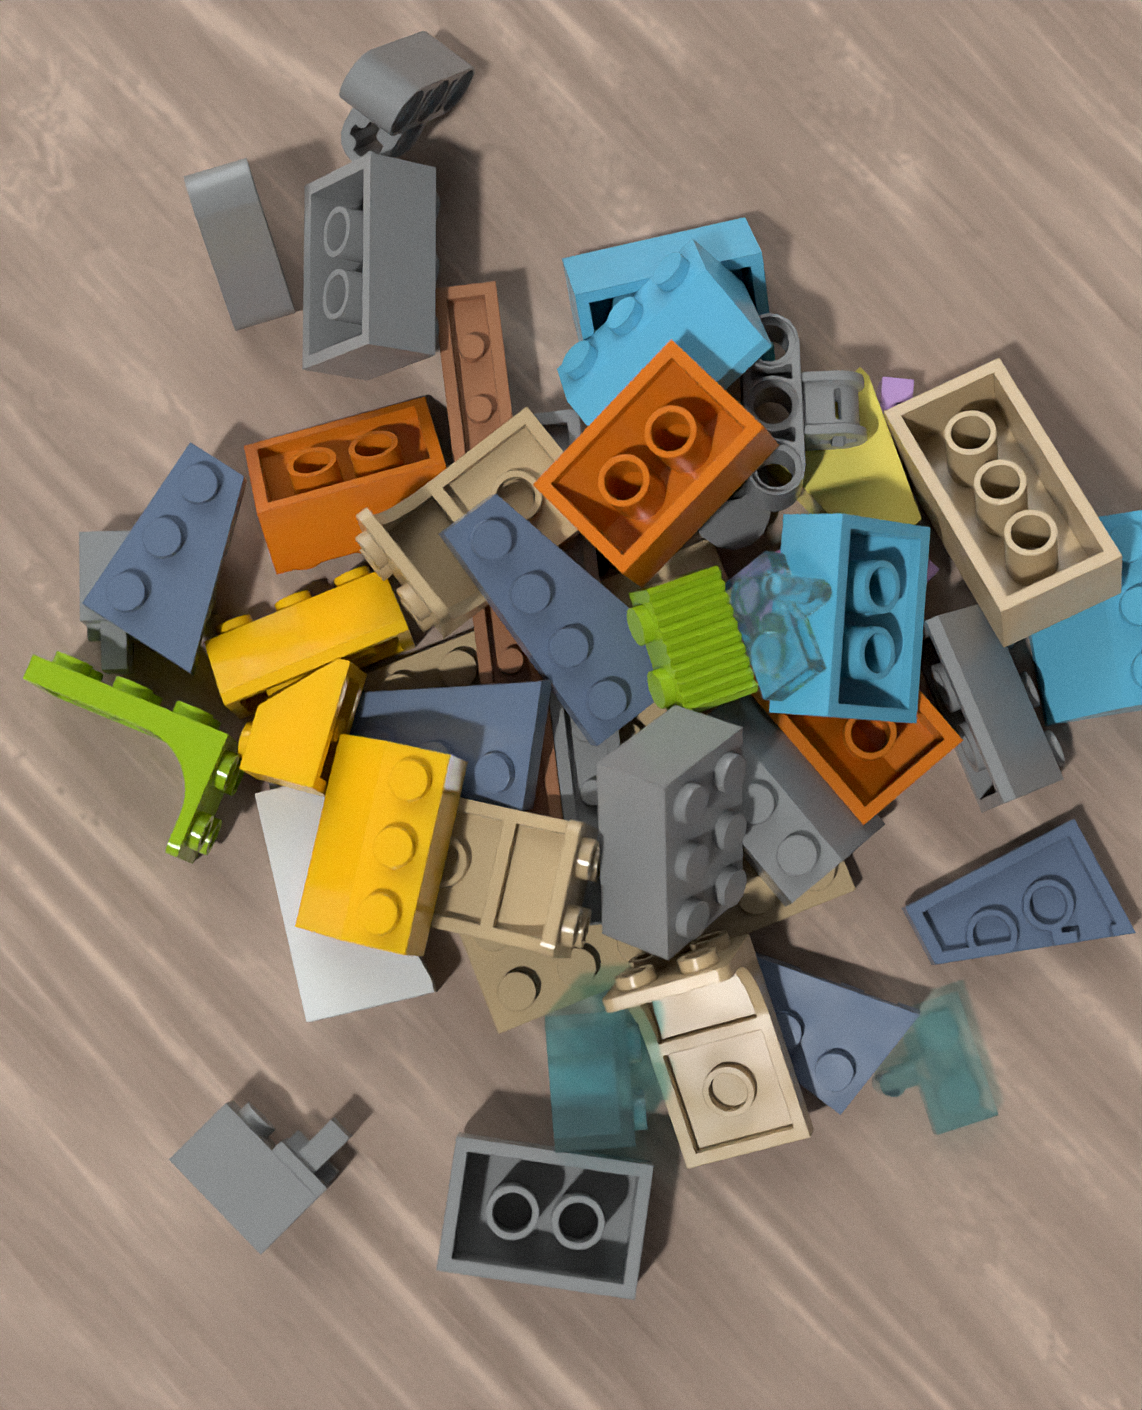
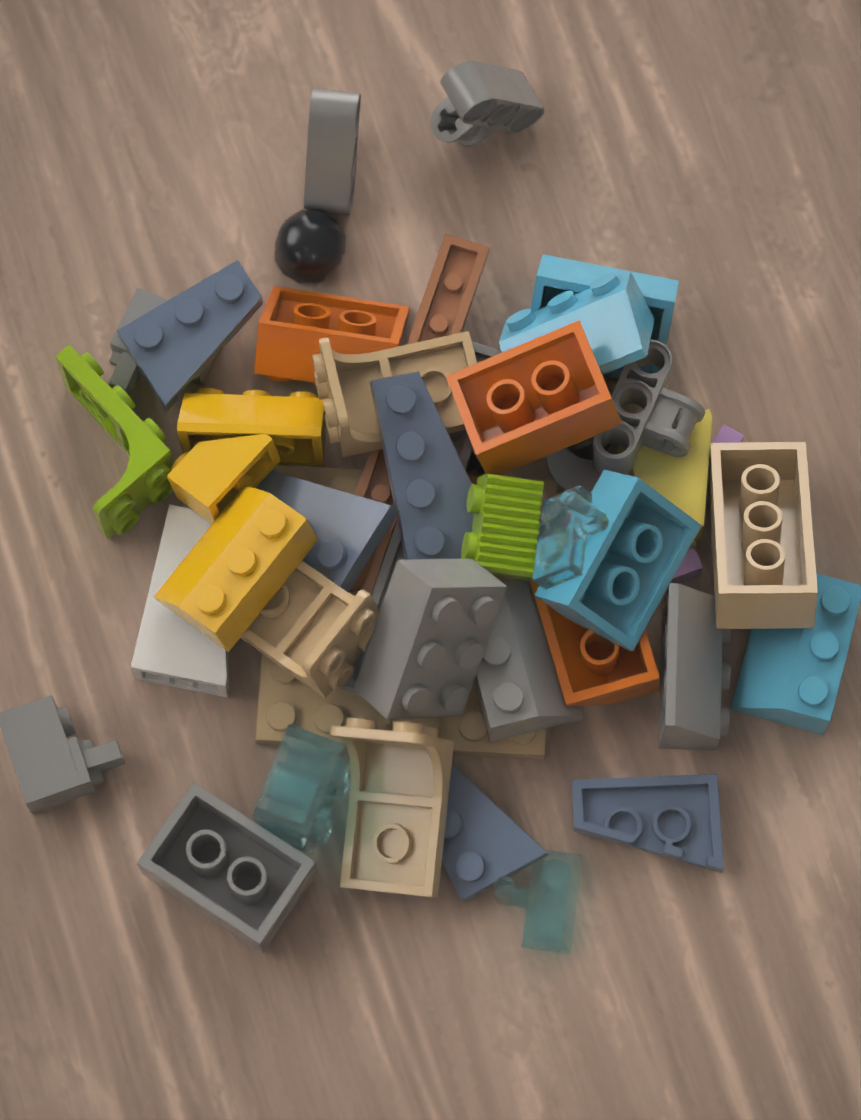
camera: 30 degrees right, 10 degrees down
light grey brick [302,153,440,380] -> none
none -> black hair [275,209,346,283]

